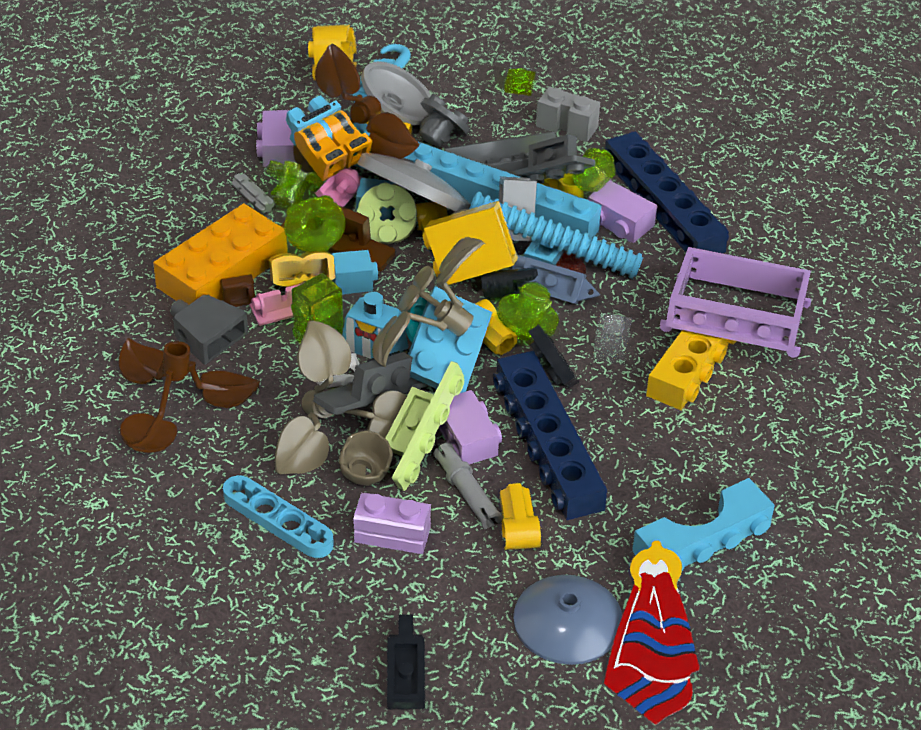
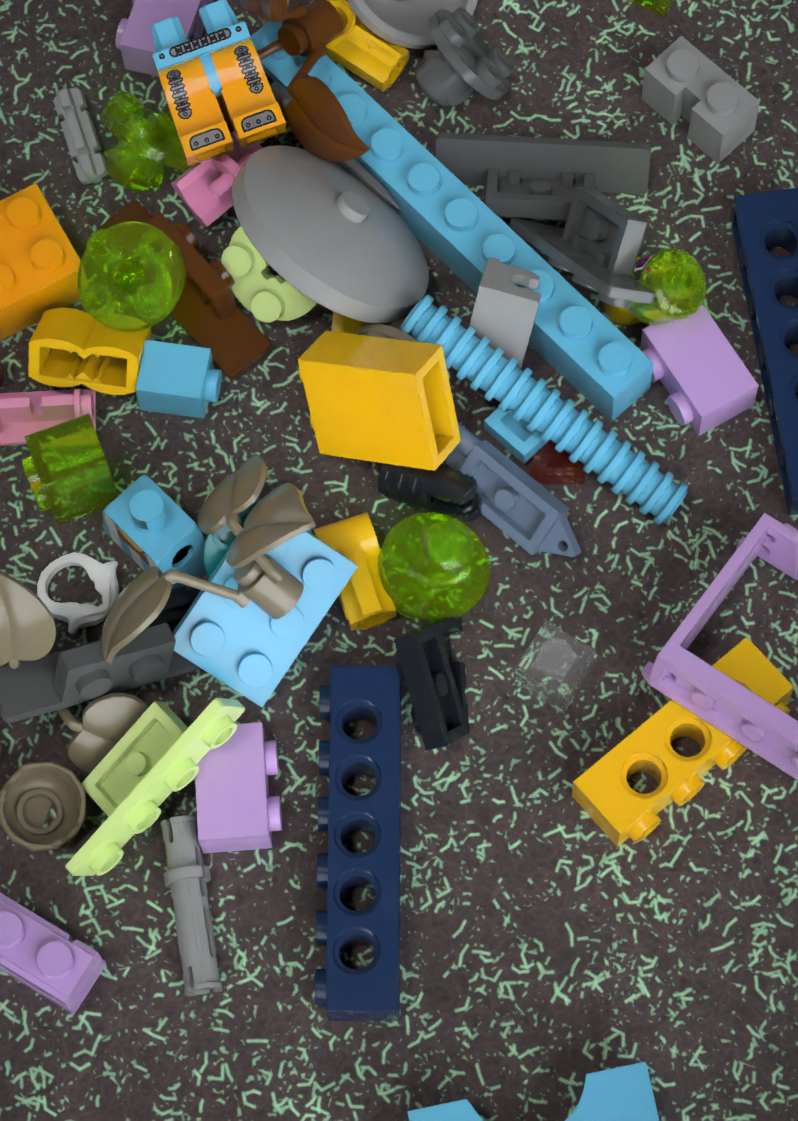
camera: 25 degrees right, 25 degrees up
yellow piece [500,483,541,550] -> none

